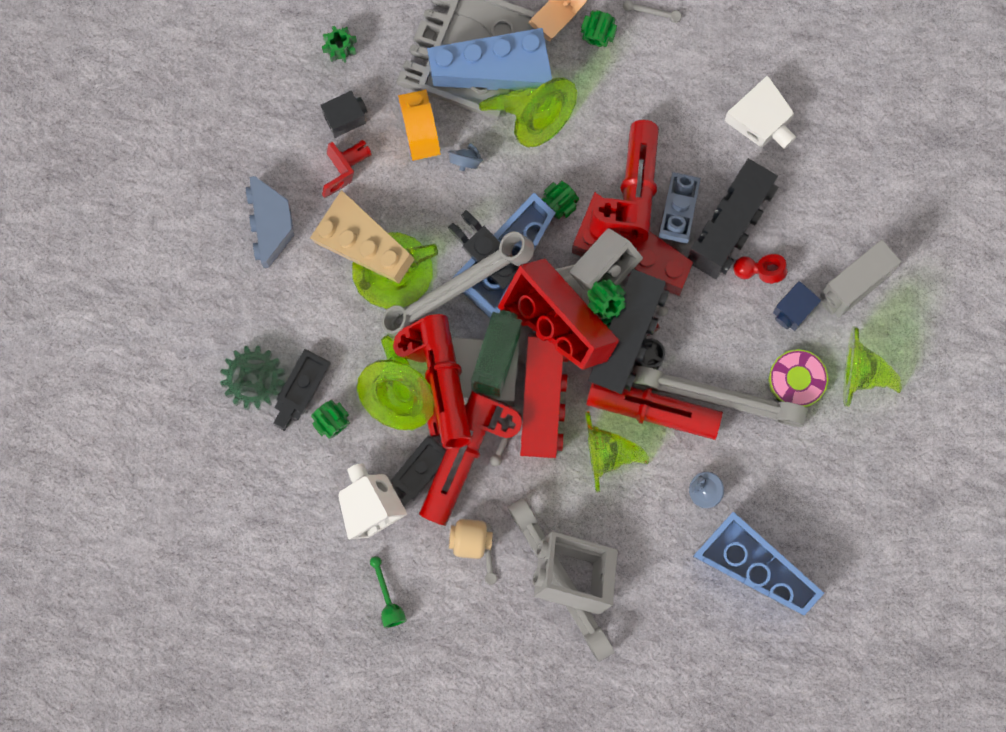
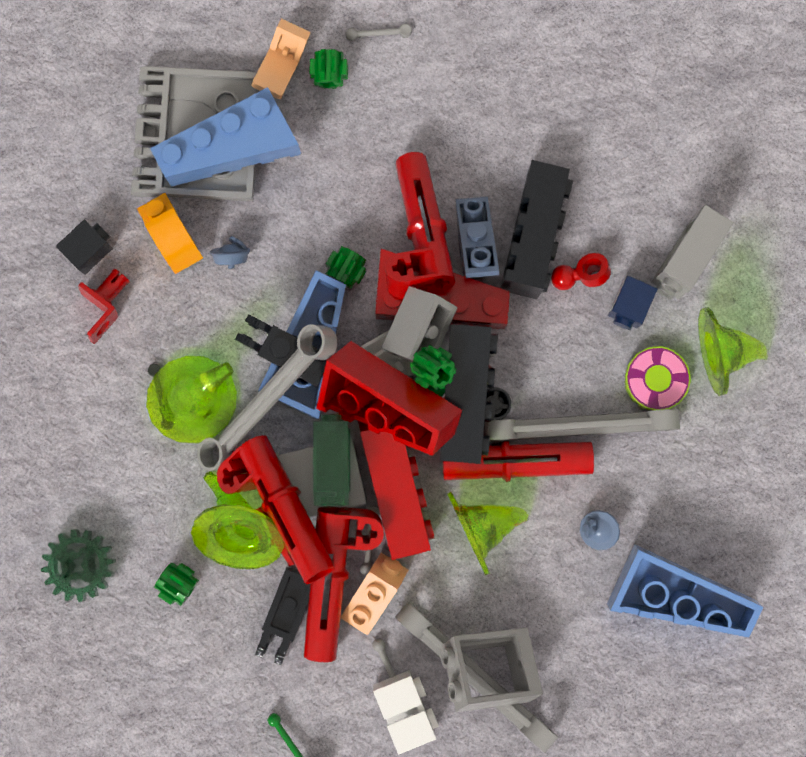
camera: 20 degrees left, 5 degrees up
sand blue slope [246,176,294,268] -> none
black hinge [273,349,331,431] -> none
tan wing [310,190,415,284] -> none
green gear [322,26,357,63] -> none
white torso [338,463,407,540] -> none
tan head [449,519,493,559] -> none
clear neon green piece [479,77,578,148] -> none
white torso [725,76,796,149] -> none
none -> light nougat bracket [341,552,409,635]
none -> white piece [373,670,439,755]

